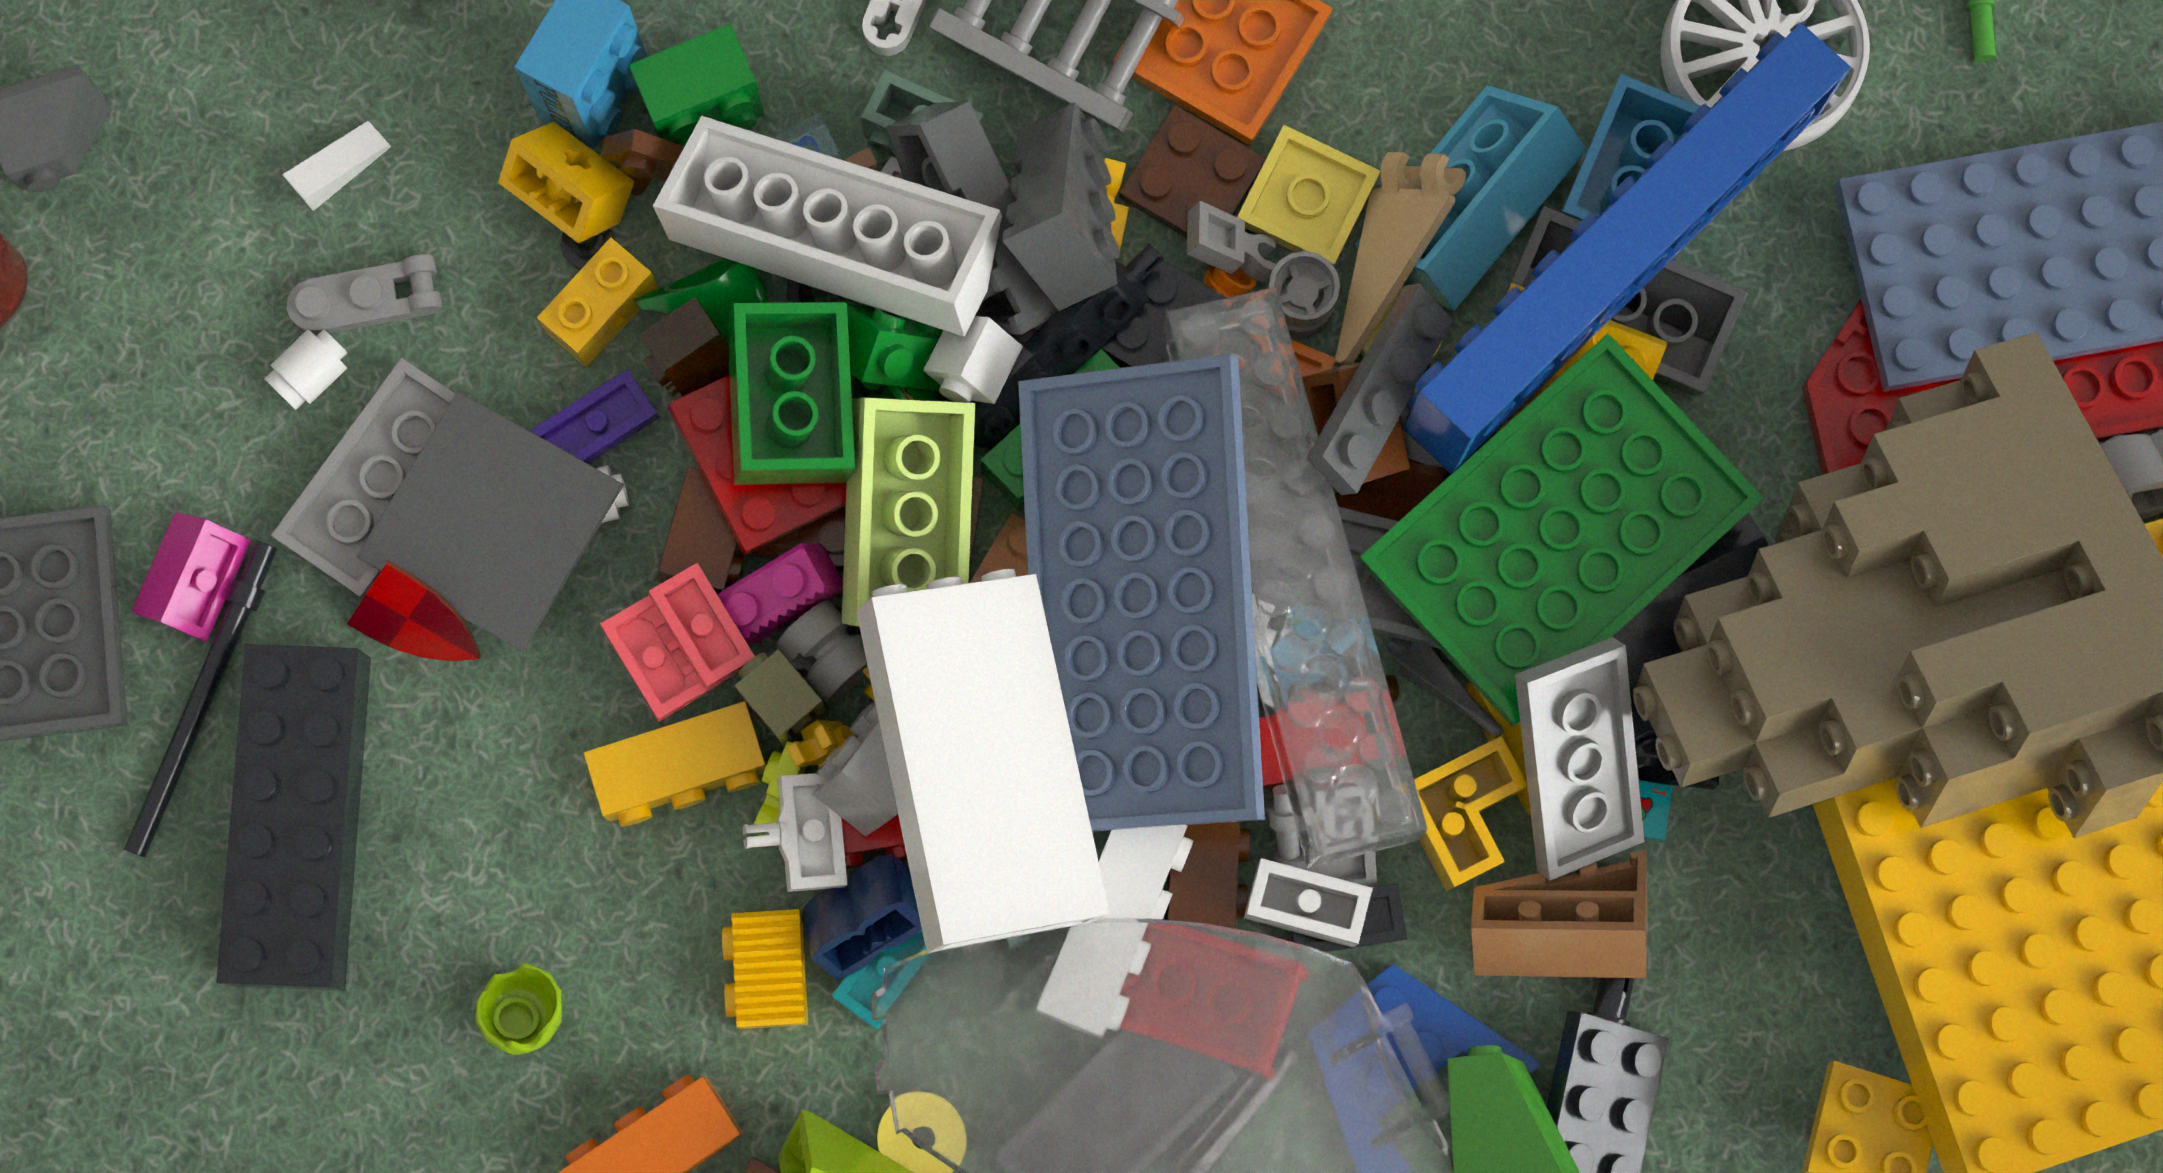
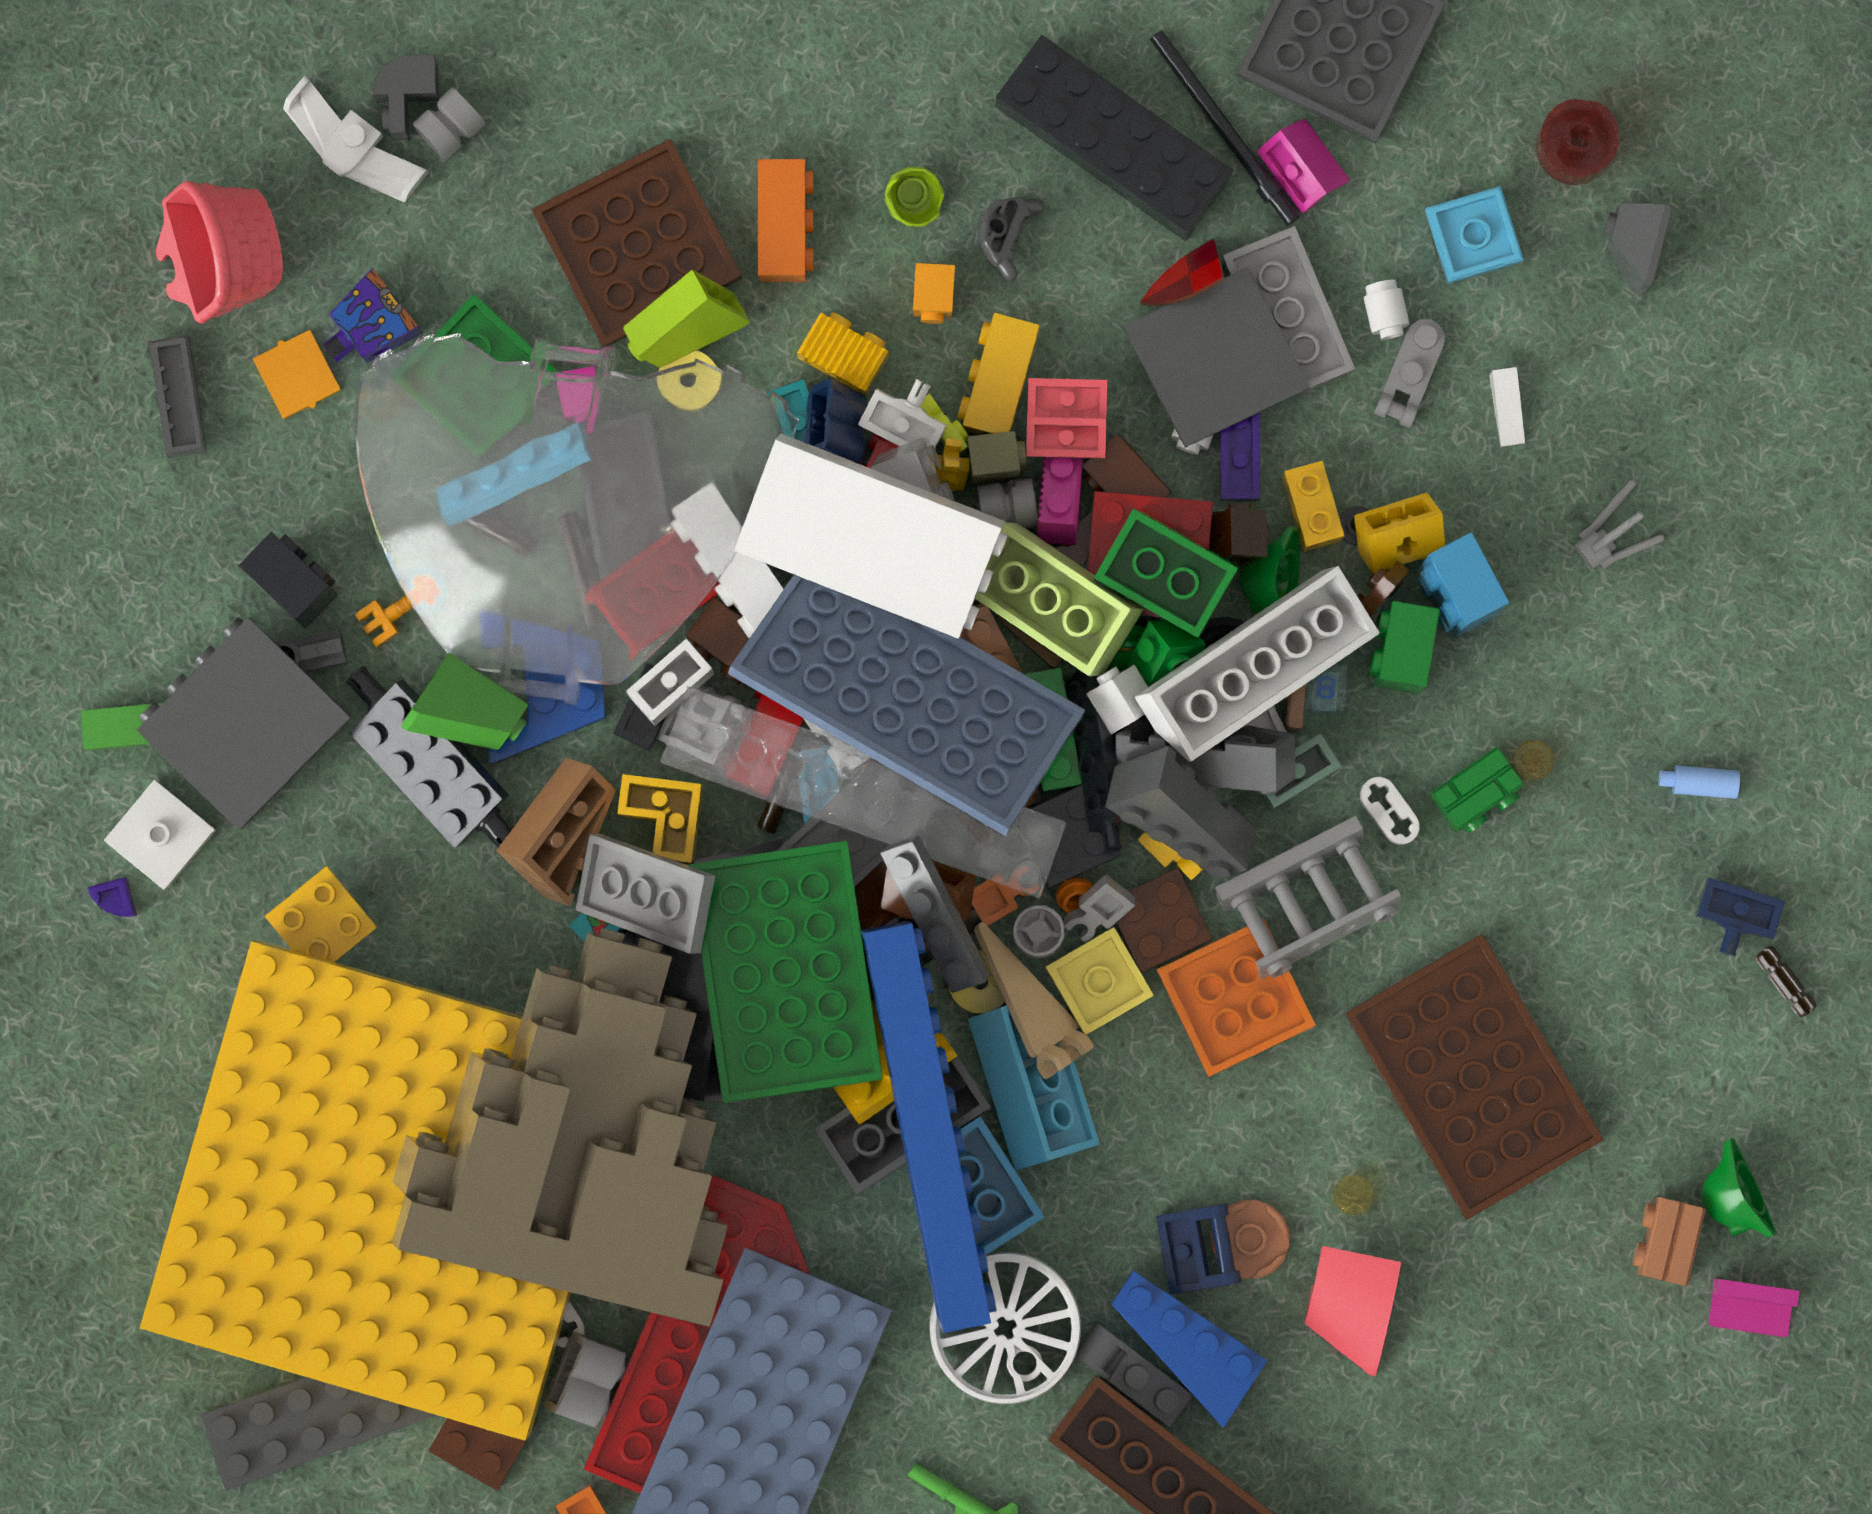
camera: 130 degrees right, 5 degrees up
none -> light orange brick [913,263,955,324]
none -> dark grey piece [977,197,1044,281]
none -> medium azure plate [1425,186,1524,284]

